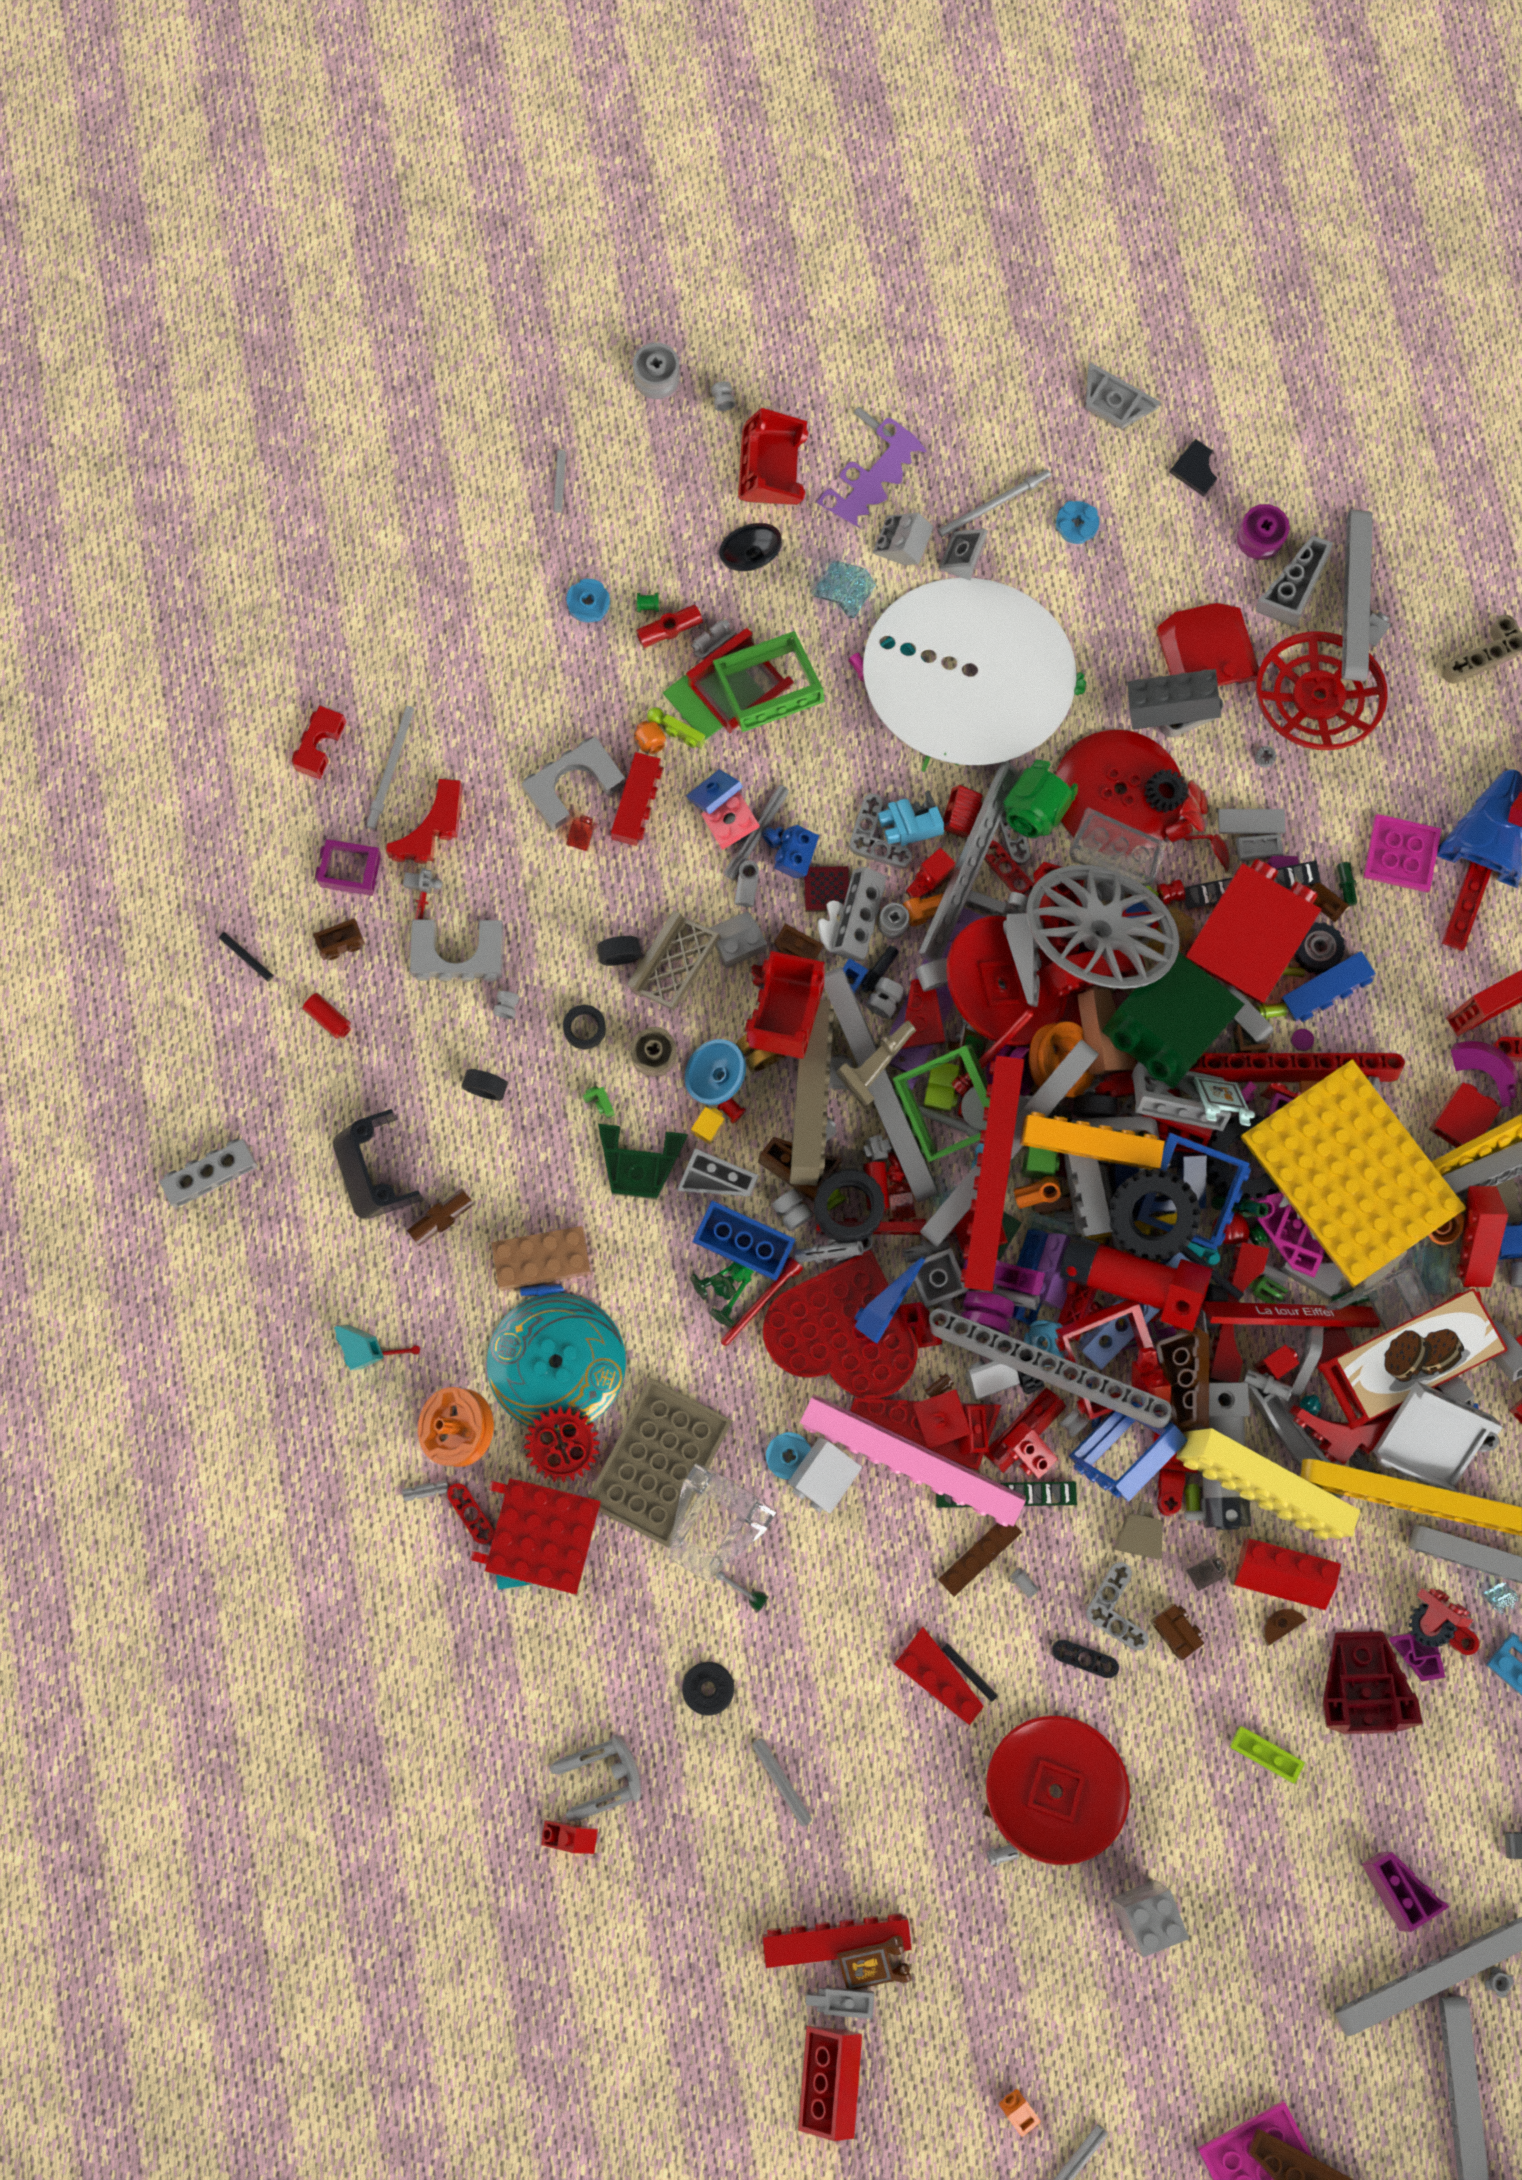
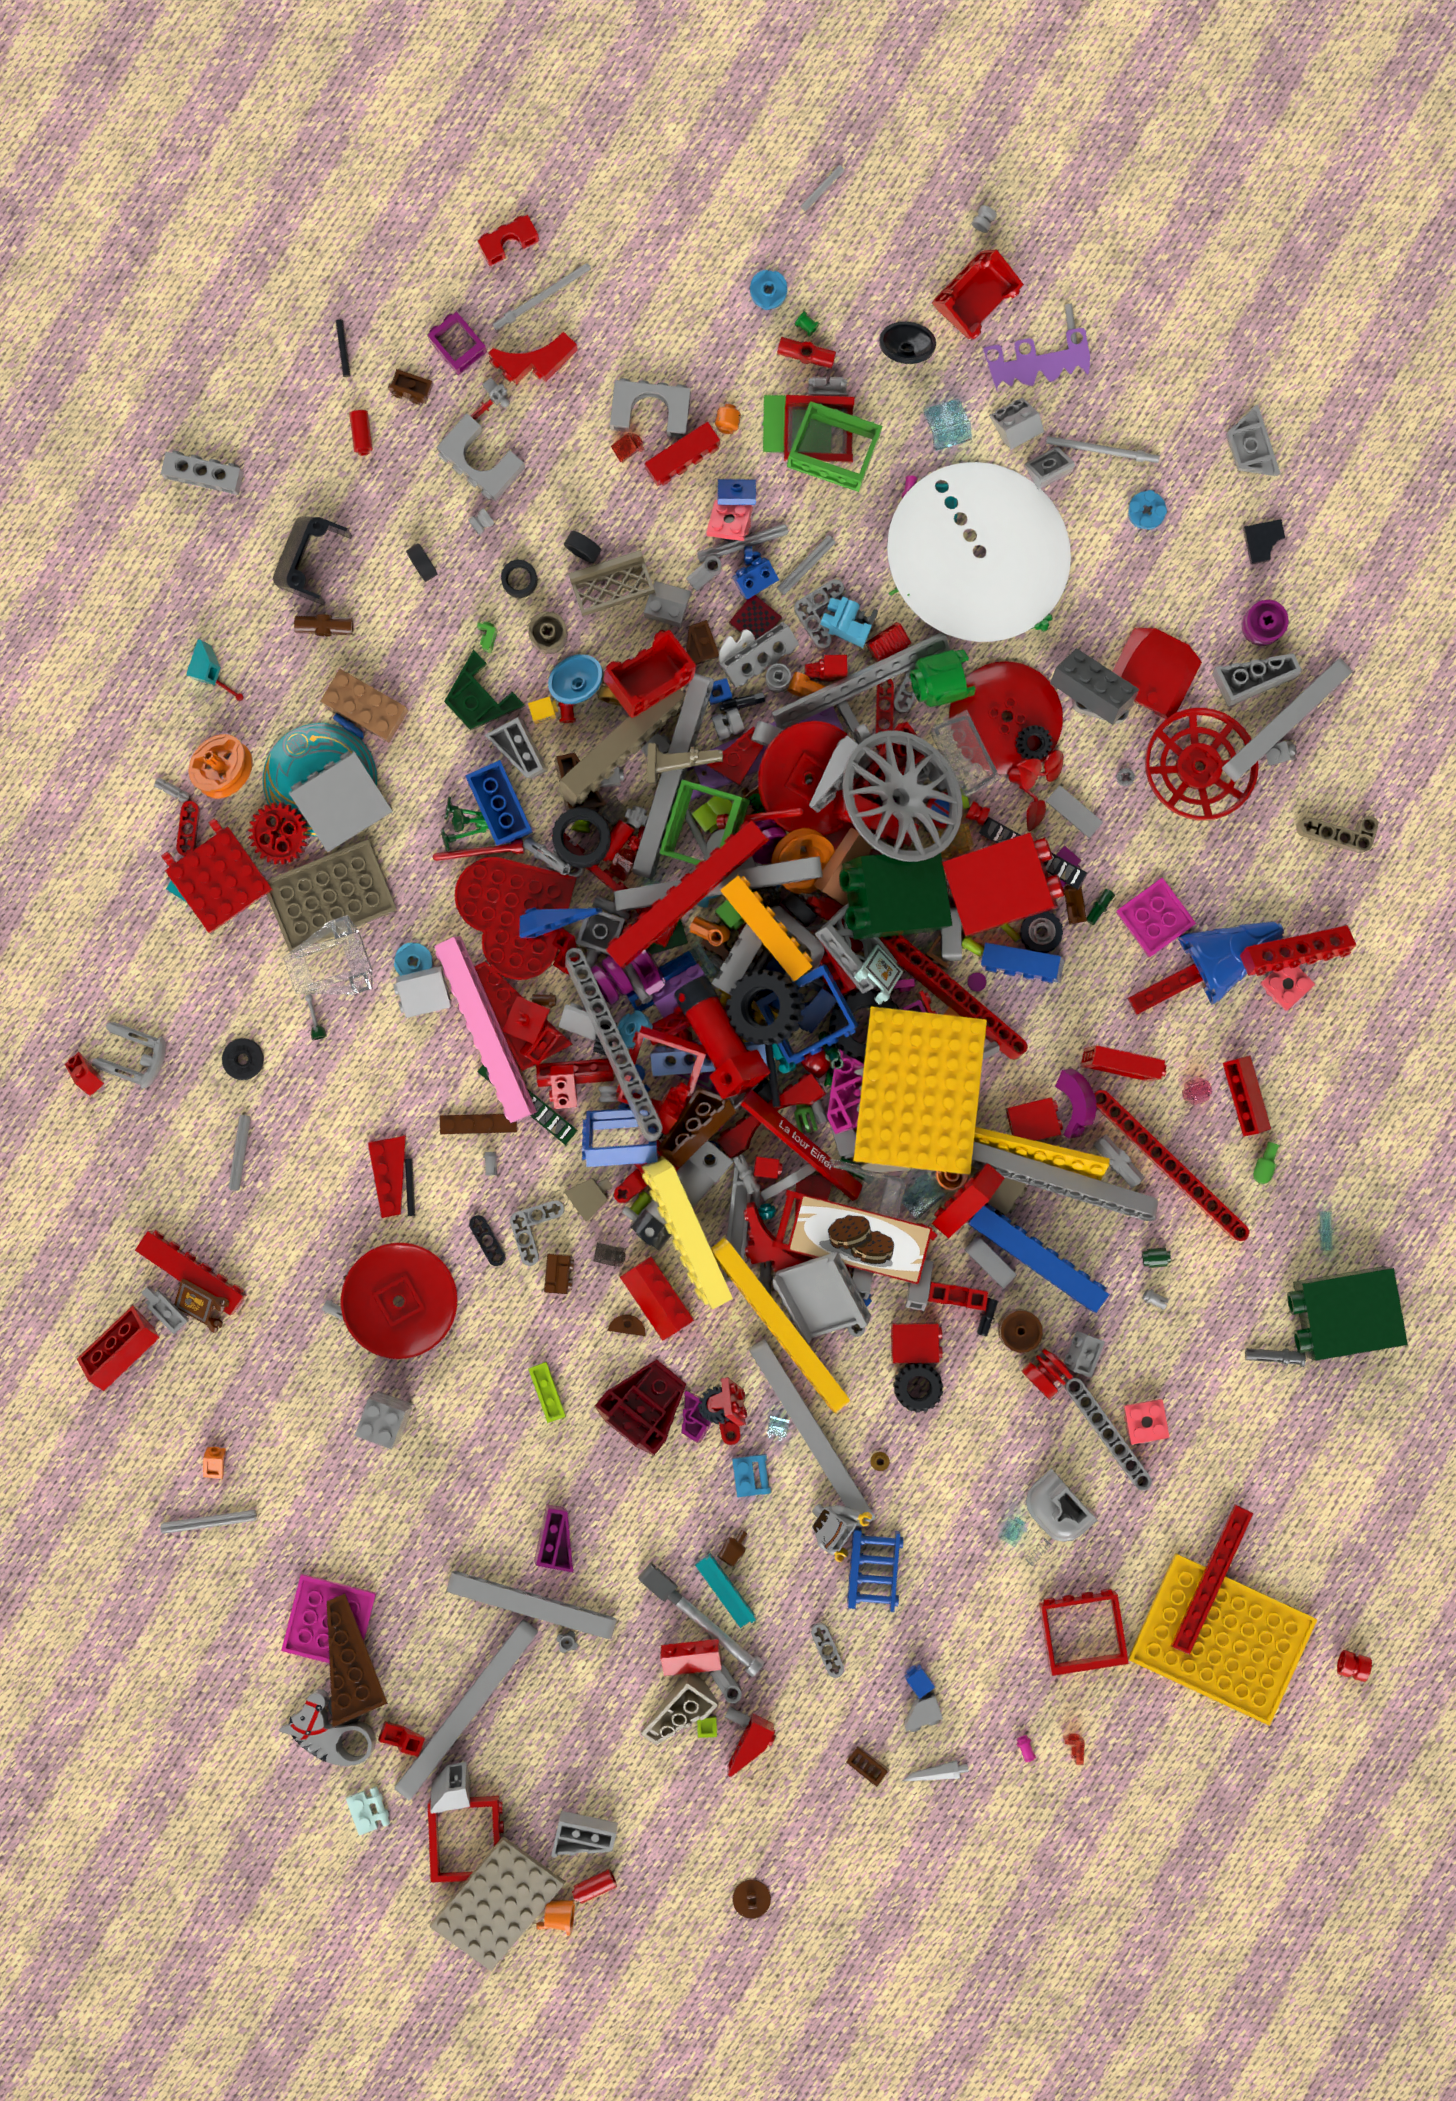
camera: 40 degrees right, 10 degrees up
light grey wheel [633,343,680,399] -> none
lime plate [647,707,705,749] -> none
light grey wheel [771,1188,813,1232] -> none
light grey plate [1236,834,1284,861] -> none
none -> light grey panel [289,751,393,852]
none -> light grey axle [778,536,835,595]

